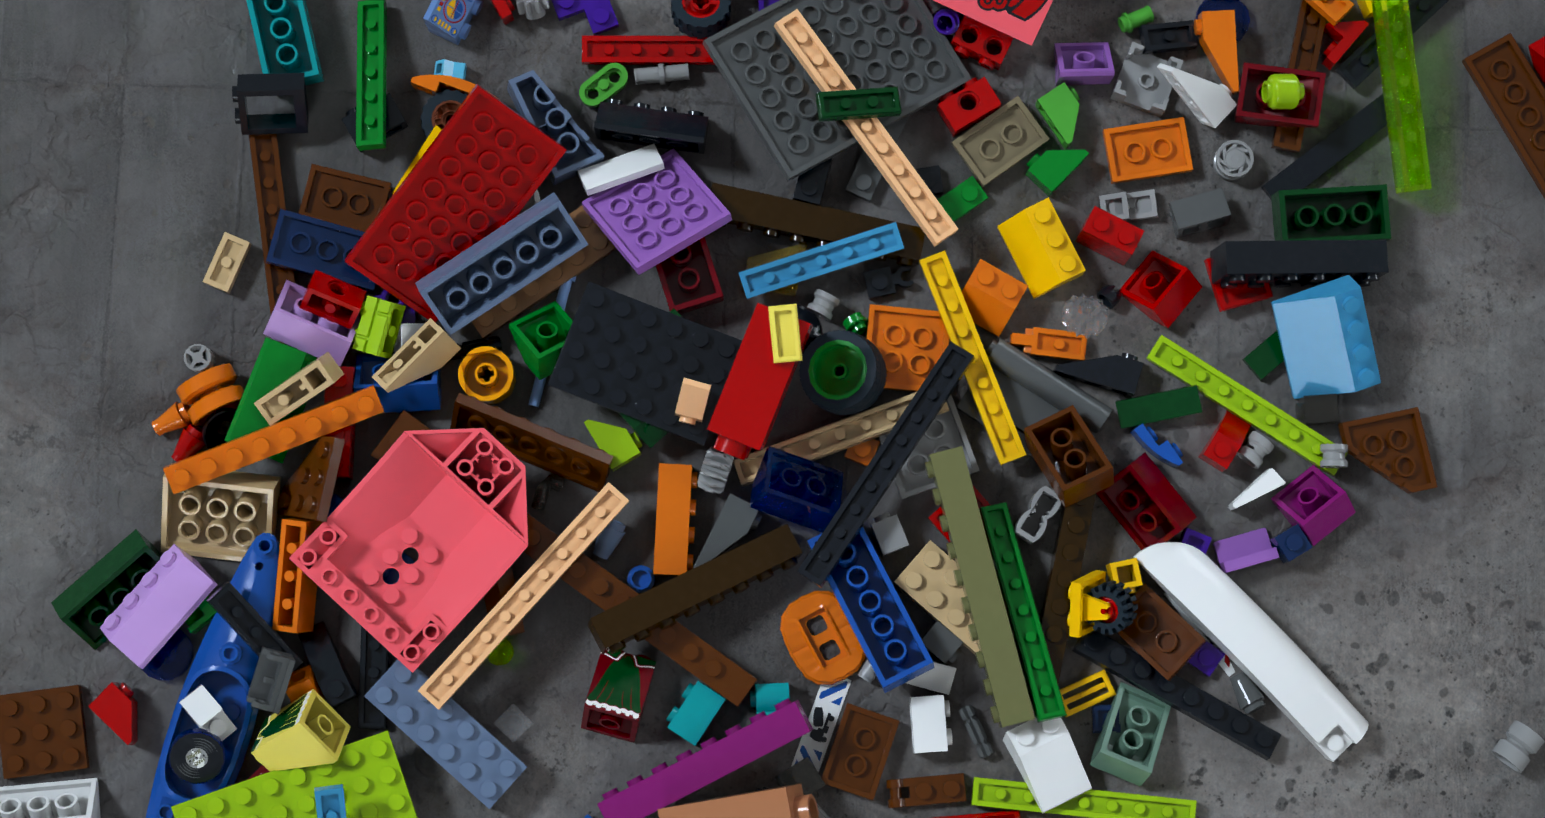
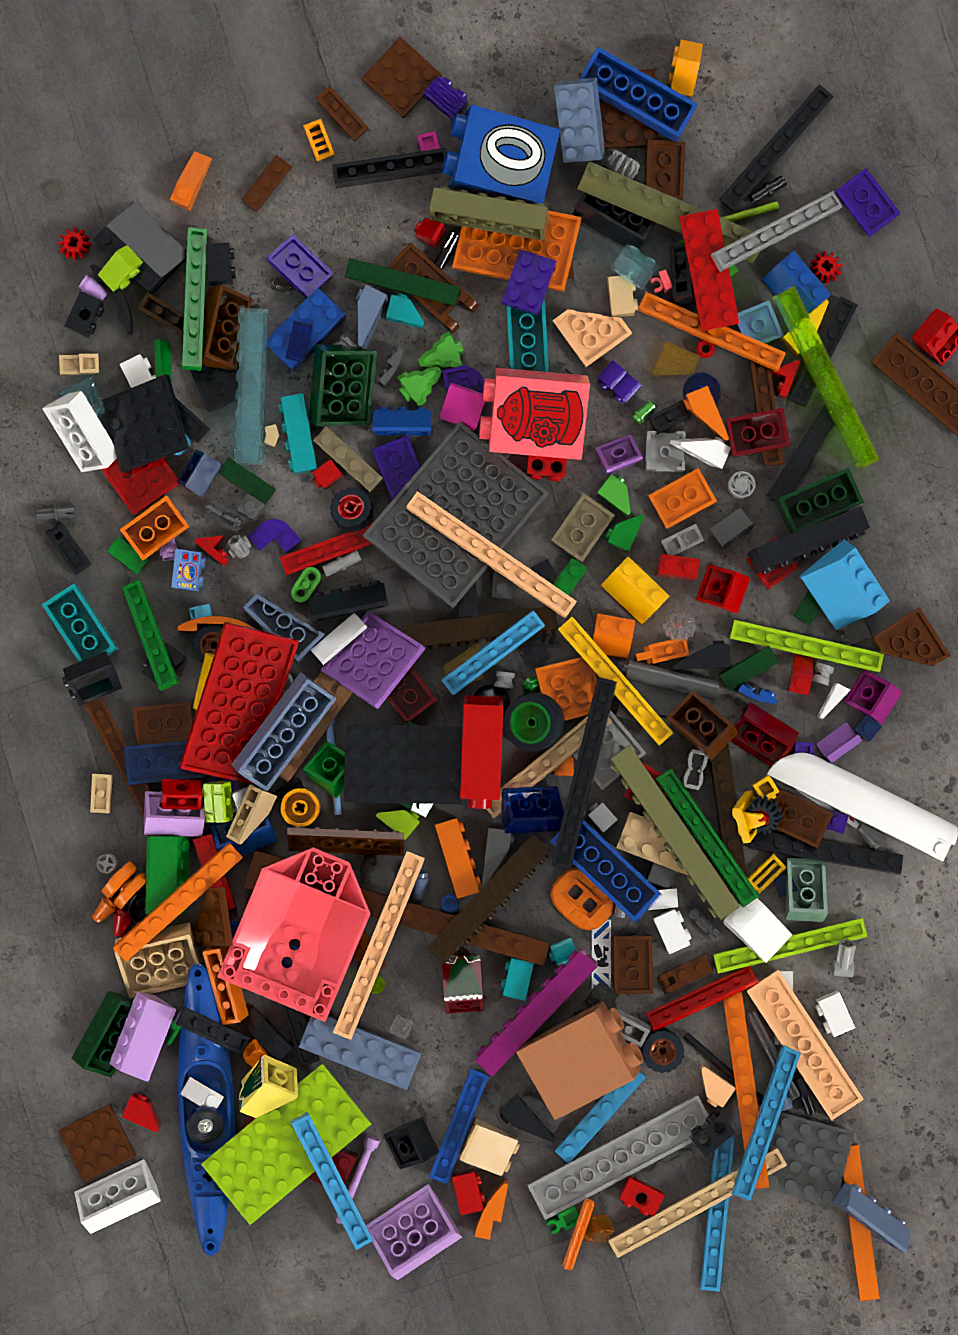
camera: 10 degrees left, 5 degrees up
clear blue tile [142,629,193,681] -> none
dark grey hinge [246,647,295,714] -> none
tan slope [254,352,344,425] -> none
light nougat slope [675,378,711,425] -> none
light grey gear [697,446,734,494] -> none
light yellow tile [768,304,803,363] -> none
dark green tile [815,86,902,122] -> none
dark purple cone [933,8,962,35] -> none
red brick [936,77,1002,137] -> none
black hinge [1097,285,1121,309] -> none
lime head [1261,74,1305,110] -> none
light grey wheel [1320,444,1348,468] -> none

